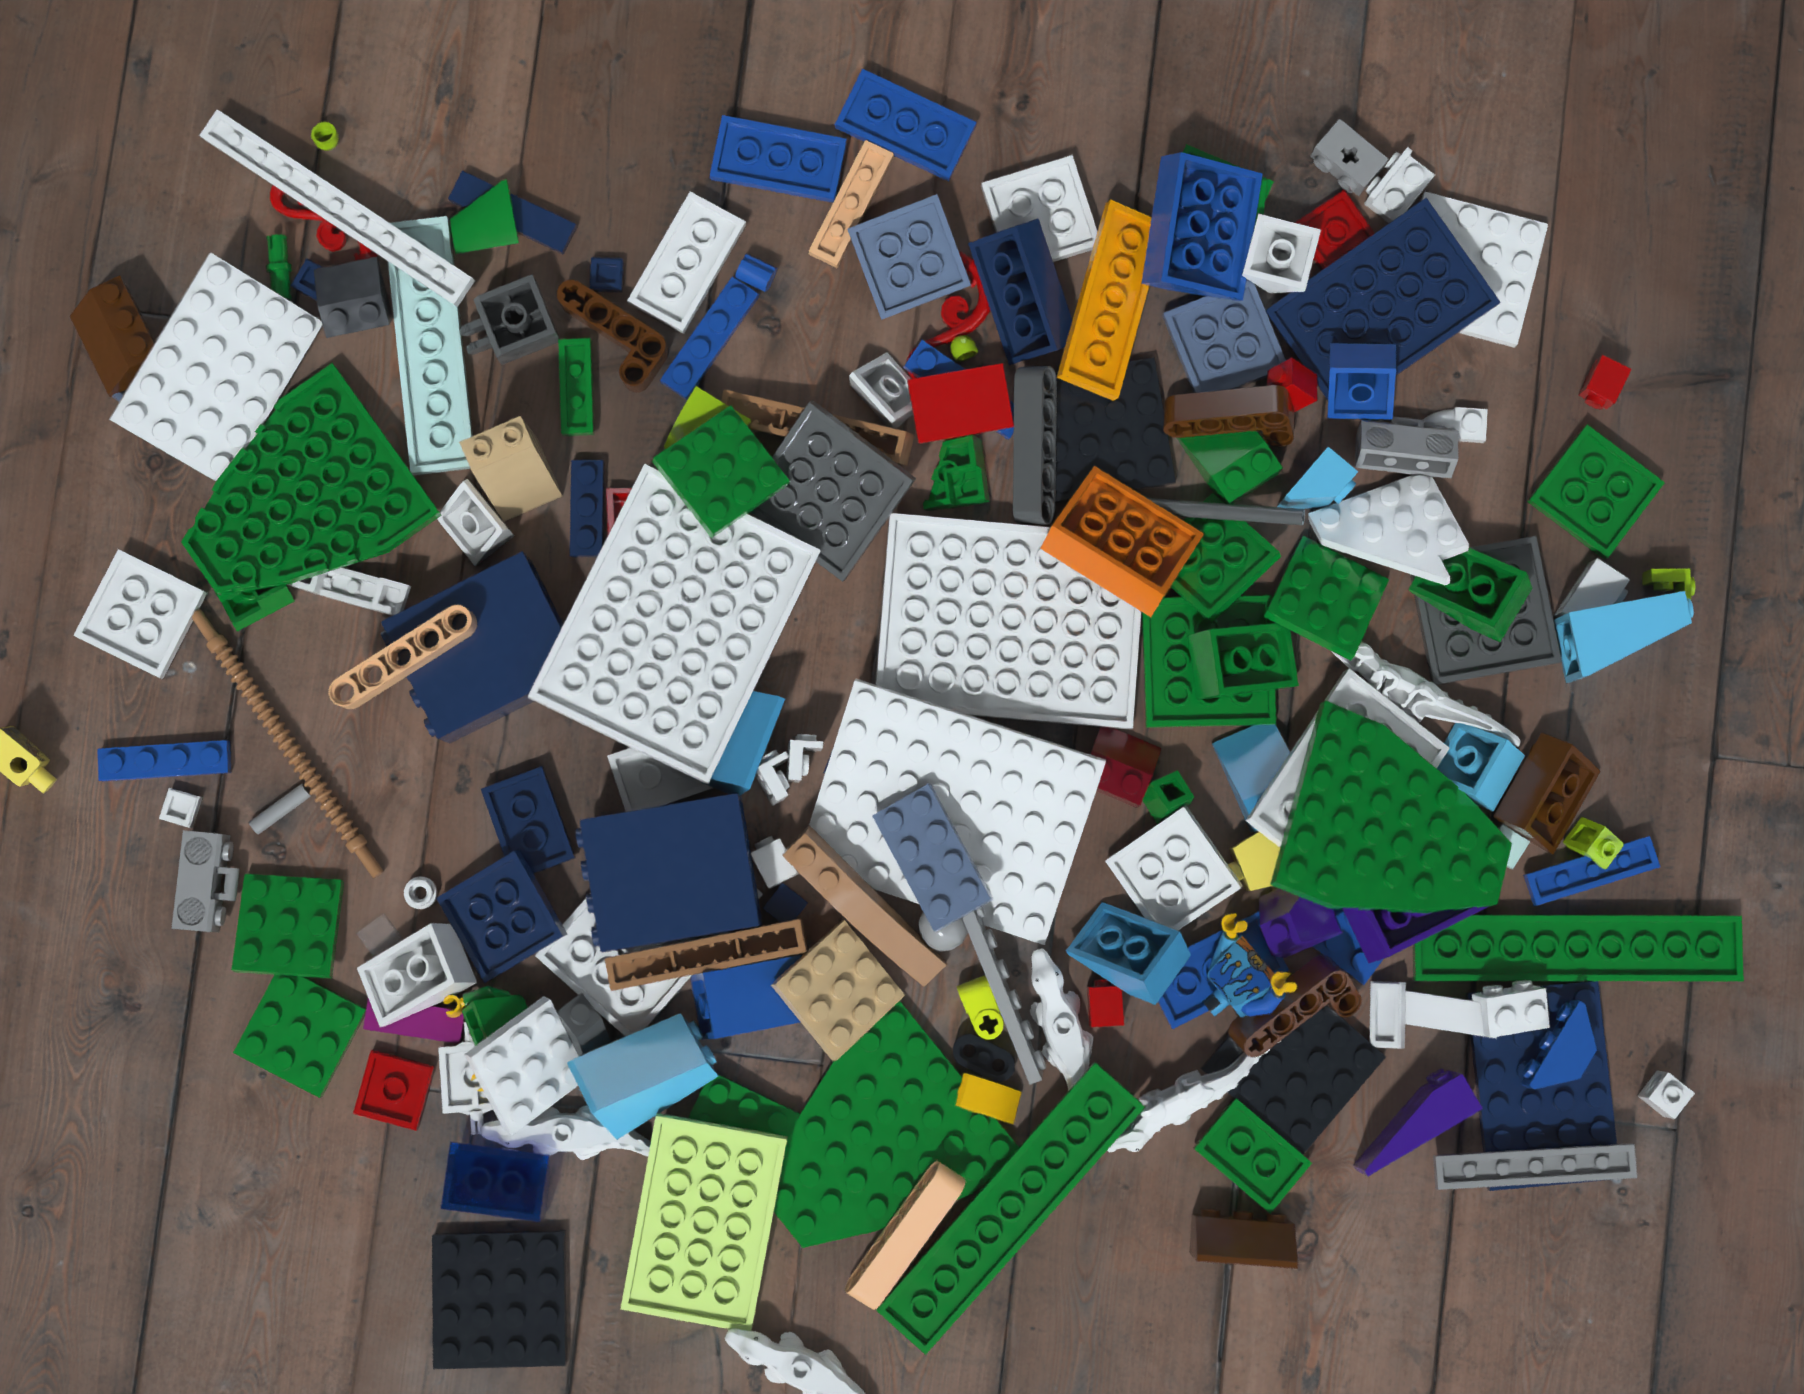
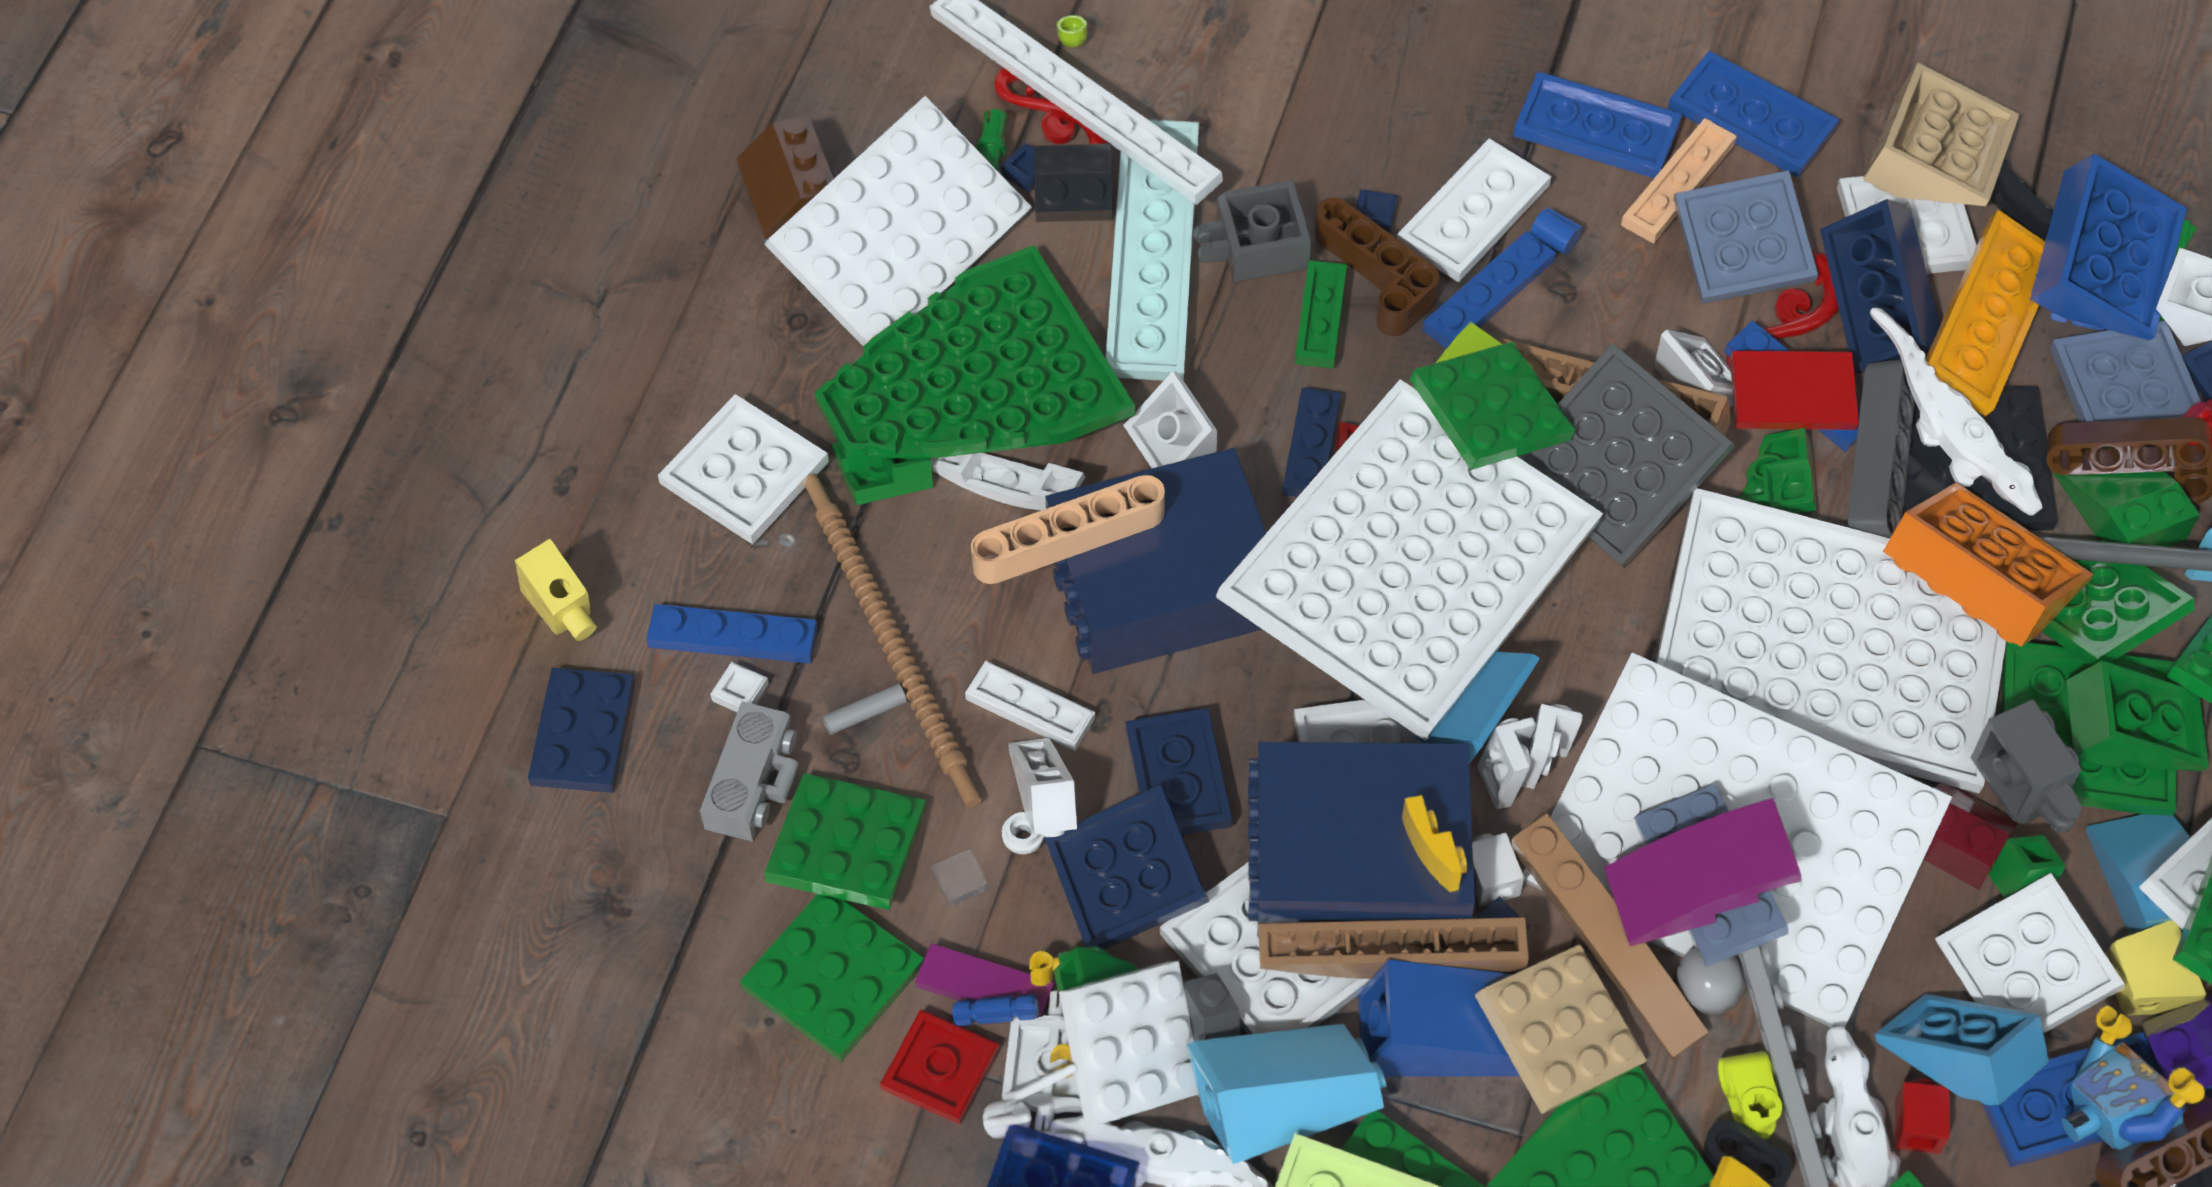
camera: 10 degrees right, 25 degrees down
white slope [357,923,477,1027] -> none
dark blue tile [448,171,577,255] -> none
green slope [450,179,519,254] -> none
tan slope [459,416,562,521] -> none
lime hinge [950,335,978,362] -> none
none -> dark blue plate [528,668,636,793]
none -> blue axle [952,994,1039,1026]
none -> white tile [965,661,1095,751]
none -> white plant [983,1064,1083,1145]
none -> white slope [1008,738,1077,837]
none -> yellow slope [1402,795,1467,892]
none -> magenta slope [1604,798,1802,947]
none -> tan slope [1863,62,2020,206]
none -> white animal [1870,308,2042,516]
none -> dark grey hinge [1970,699,2083,834]
none -> black hinge [1990,158,2053,241]

